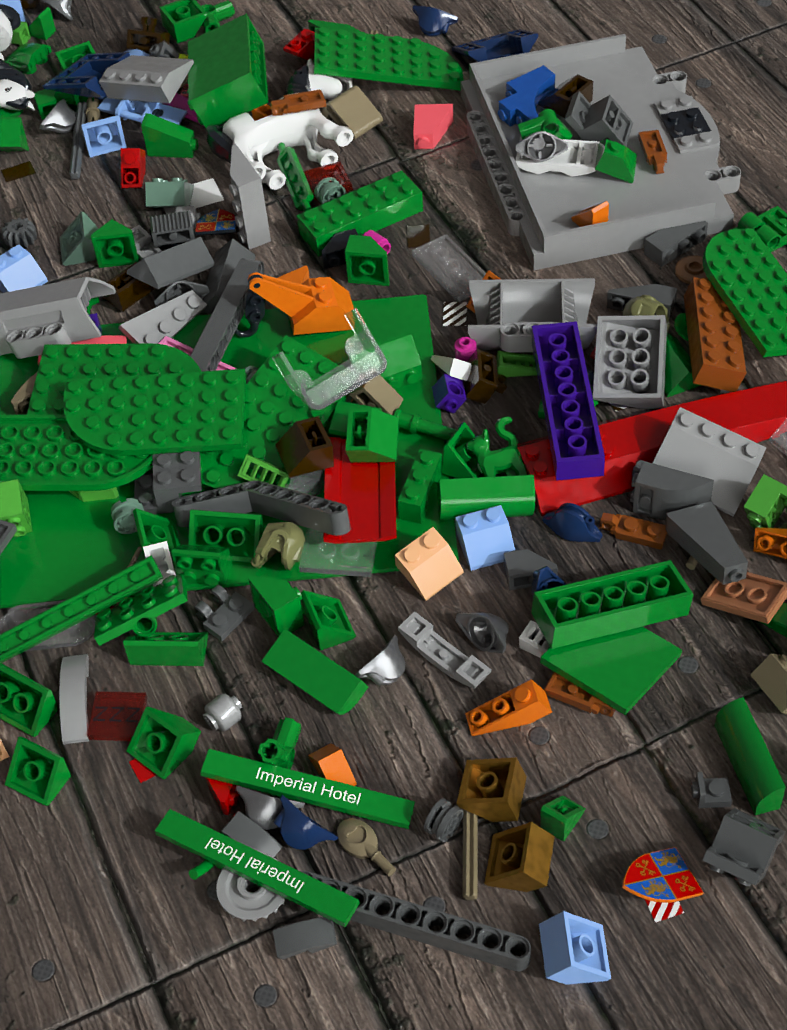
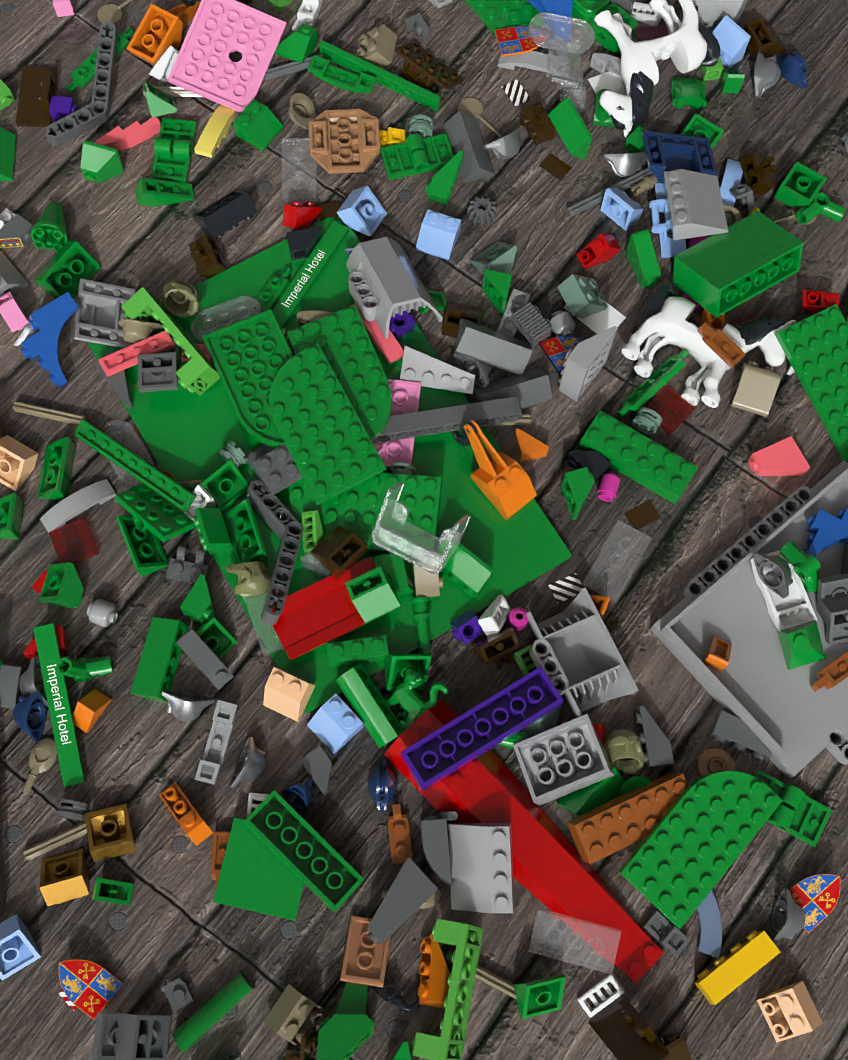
camera: 55 degrees right, 20 degrees up
none -> dark grey slope [175,628,234,690]

